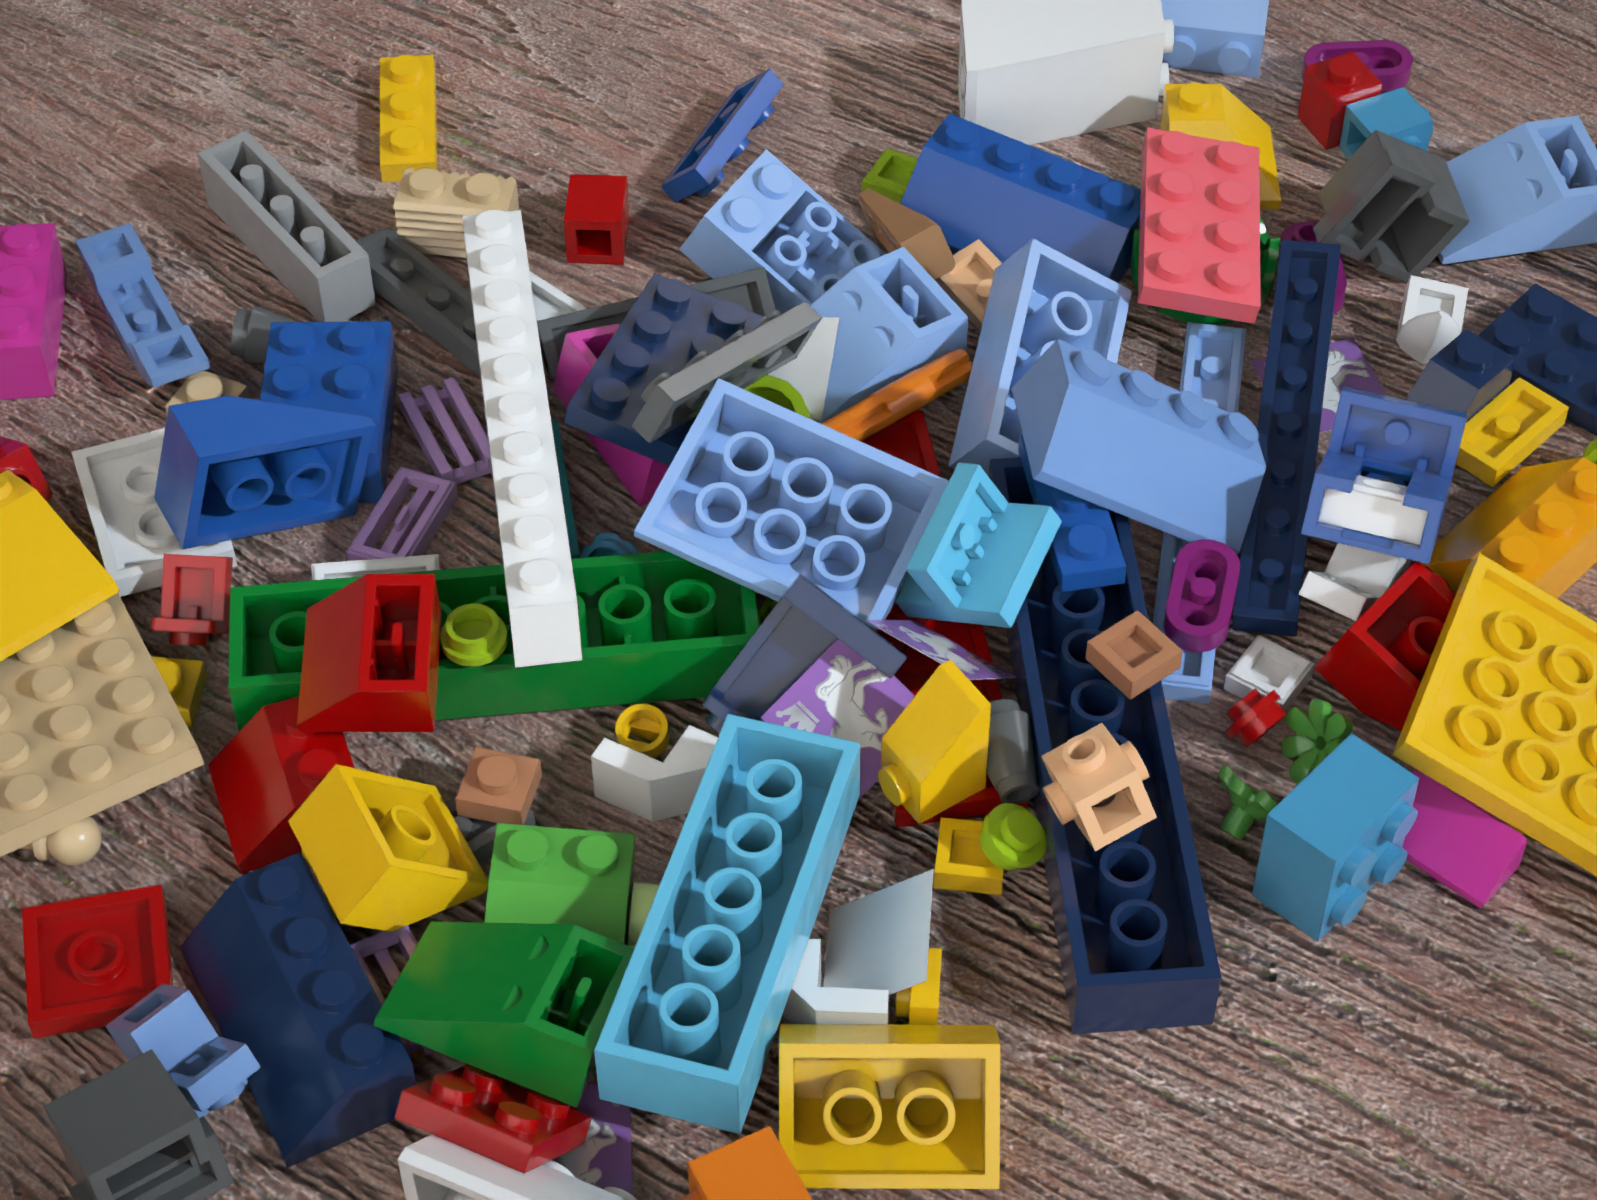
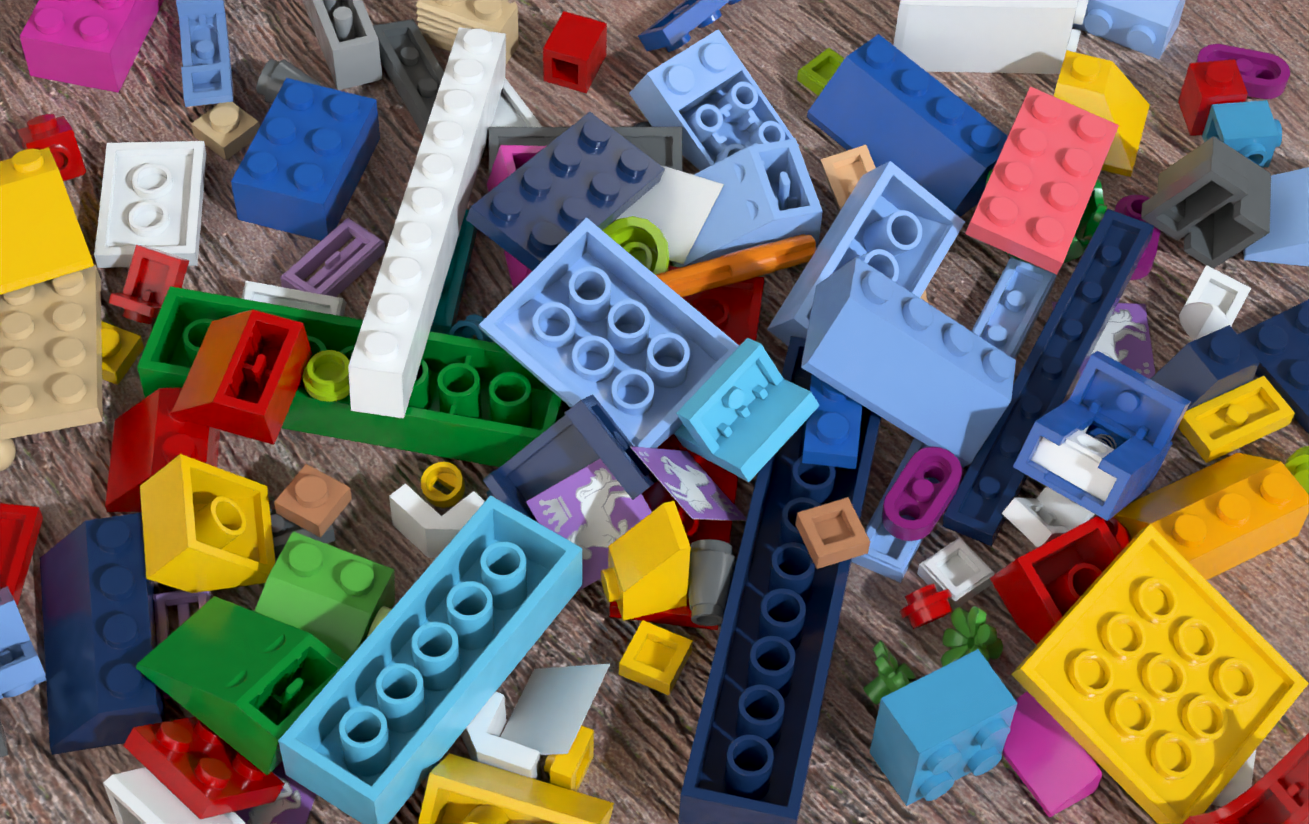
camera: 15 degrees right, 5 degrees up
blue slope [154,396,375,549] -> none
lavender tile [398,377,492,484] -> none
dark grey plate [632,301,822,443] -> none
medium nougat slope [858,188,956,280] -> none
lime plate [980,803,1047,871] -> none
light nougat brick [1041,723,1157,851] -> none

